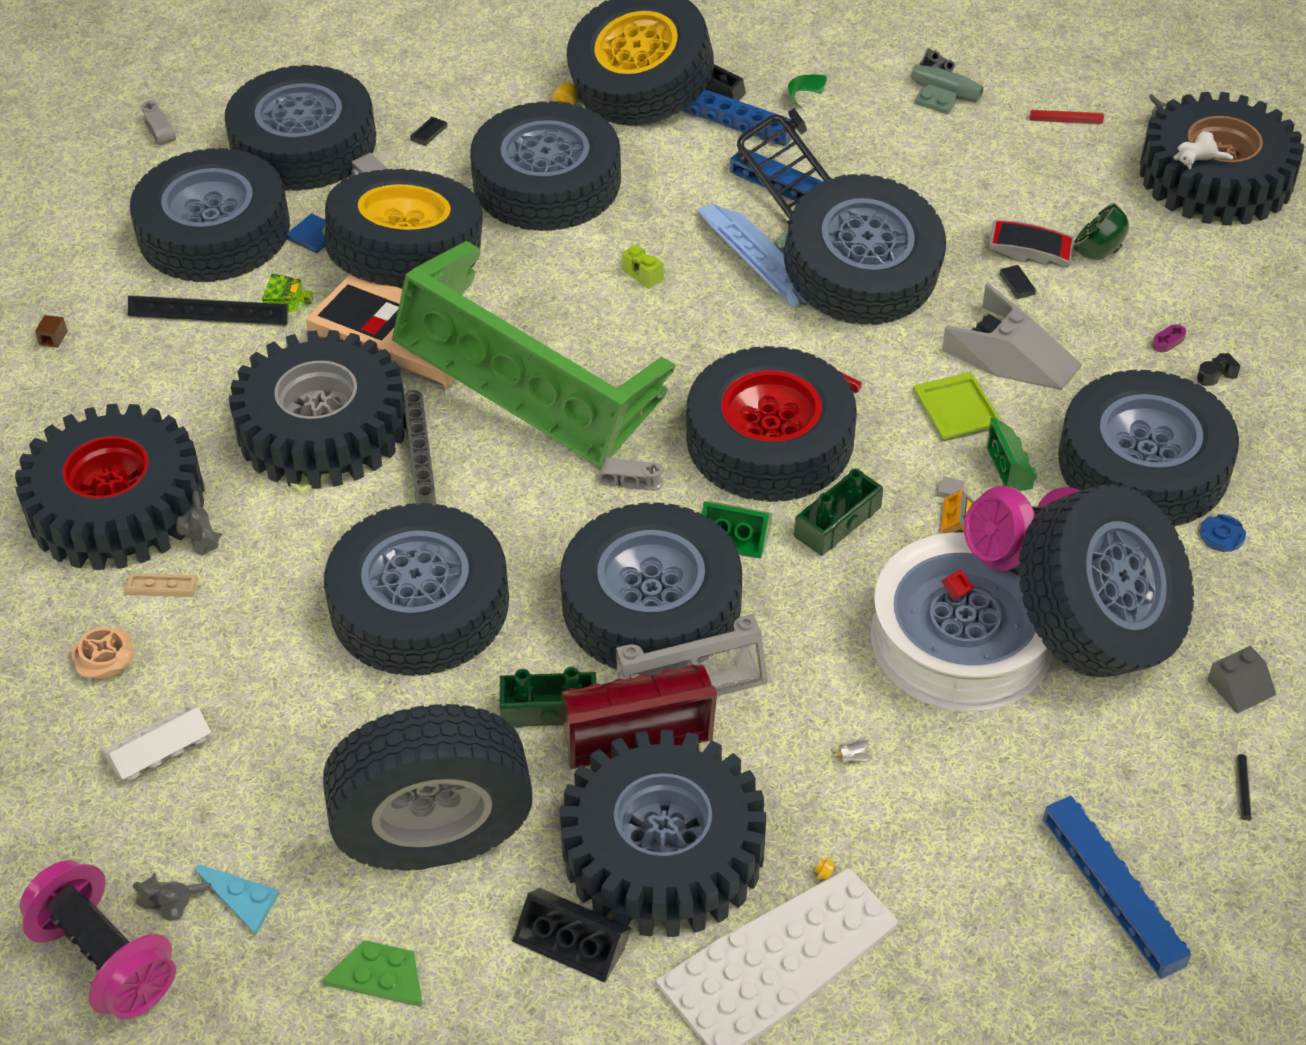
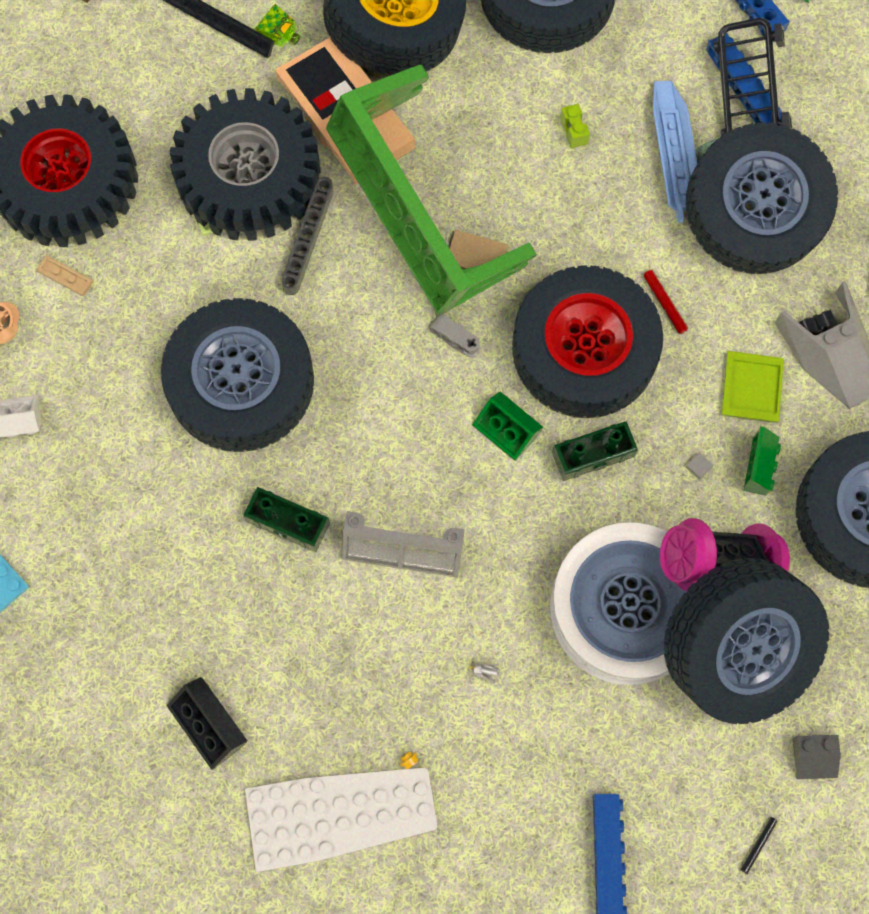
camera: 25 degrees right, 25 degrees up
dark grey animal [176,491,222,556] -> none
black wheel [323,704,533,871] -> none
bright green wing [323,940,422,1007] -> none
black wheel [560,502,743,675] -> none
black wheel [560,730,766,937] -> none
dark red container [561,664,717,770] -> none
light orange panel [941,490,974,533] -> none
red tile [941,569,974,601] -> none

